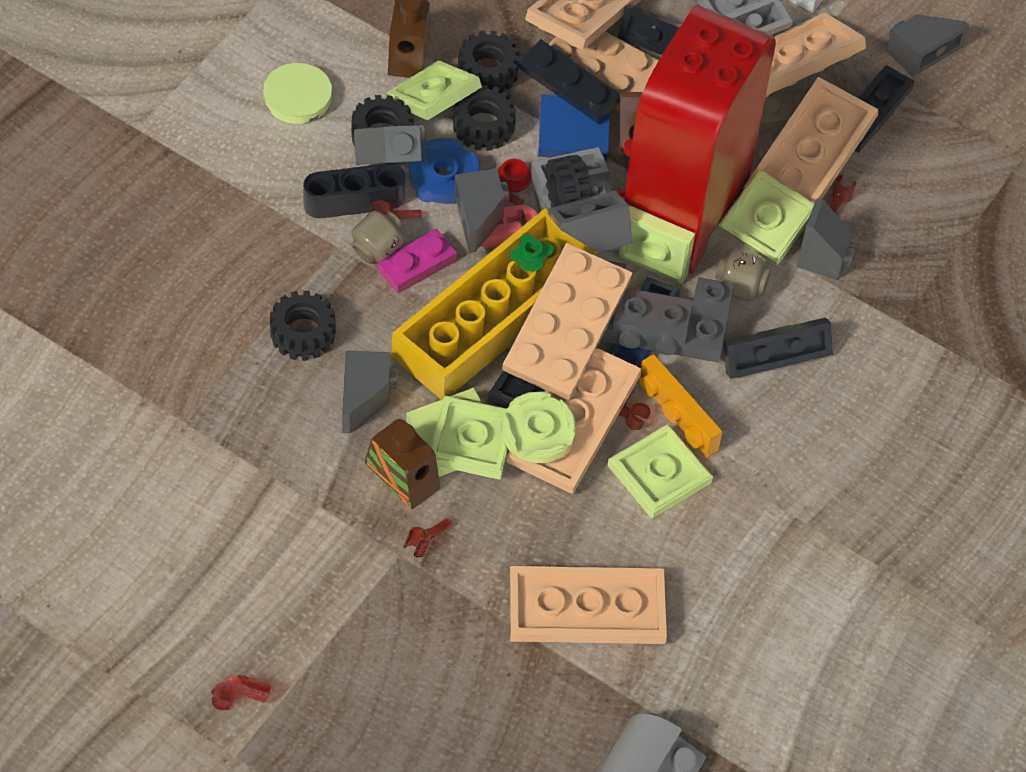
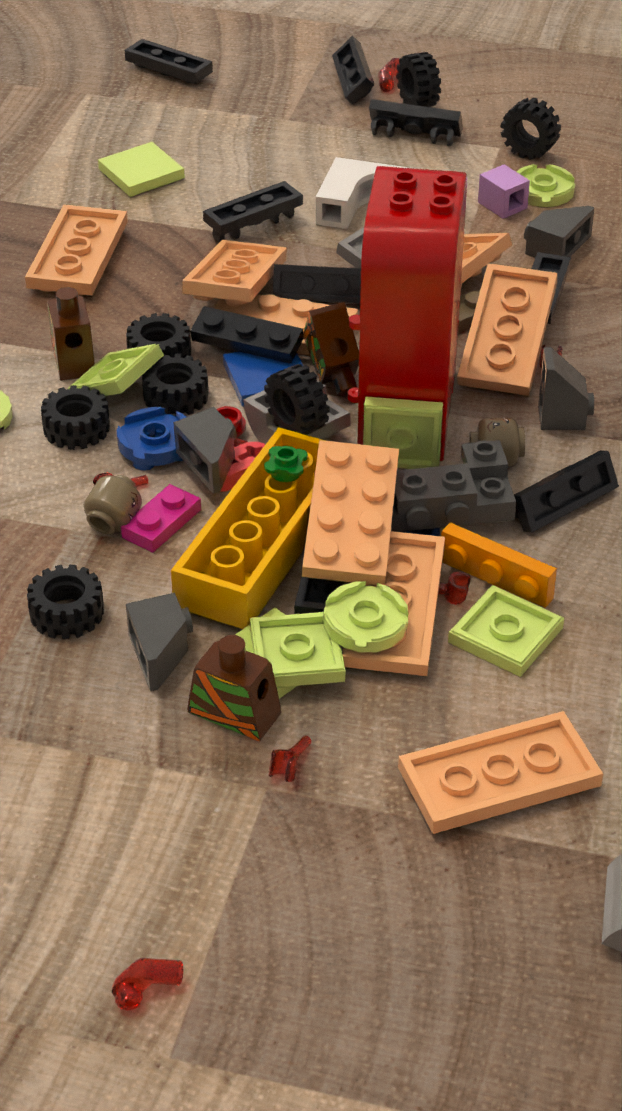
camera: 15 degrees left, 15 degrees down
black beam [303,163,406,219] -> none
dark grey slope [354,125,427,165] -> none
dark grey slope [548,190,633,253] -> none
yellowish green tile [719,169,815,266] -> none

